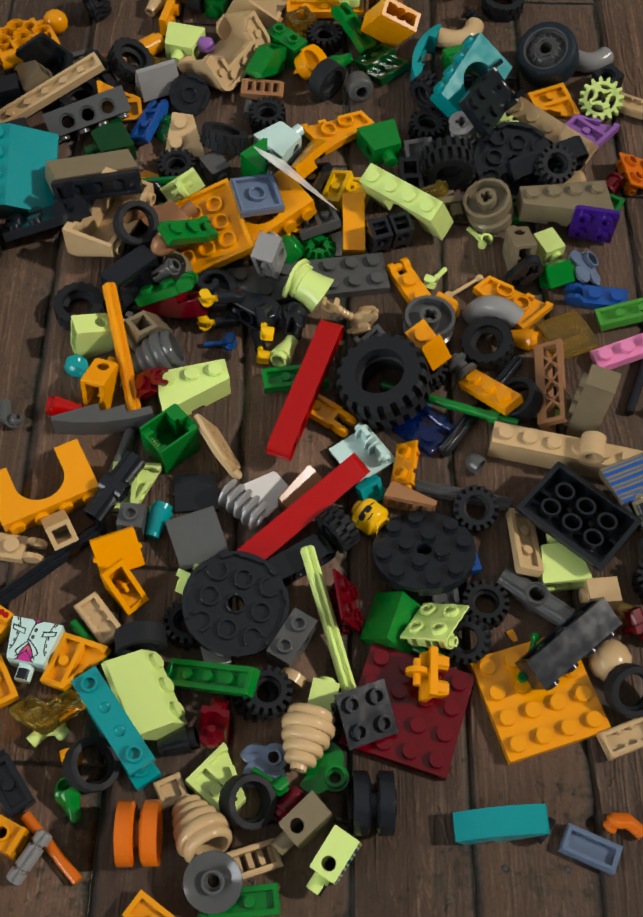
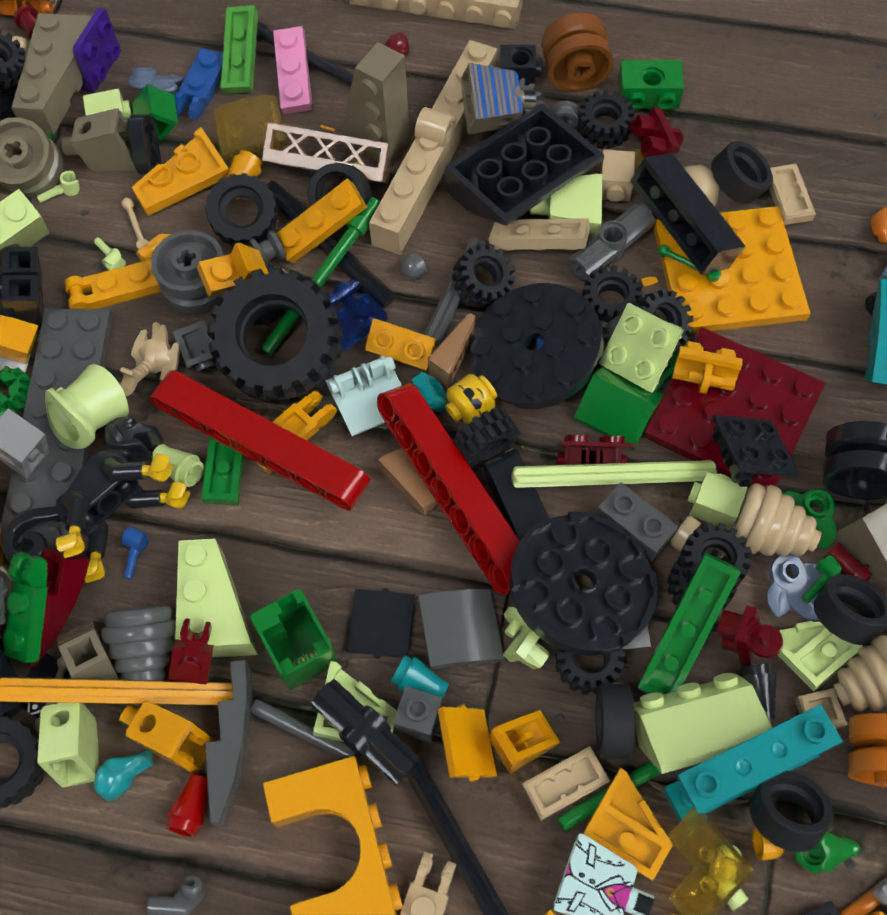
camera: 75 degrees left, 5 degrees up
tan brick [40,509,79,551] -> none
tan tile [193,413,242,479] -> none
light grey piece [218,479,275,531] -> none
white sticker [244,471,288,511] -> none
light grey cylinder [462,295,525,329] -> none

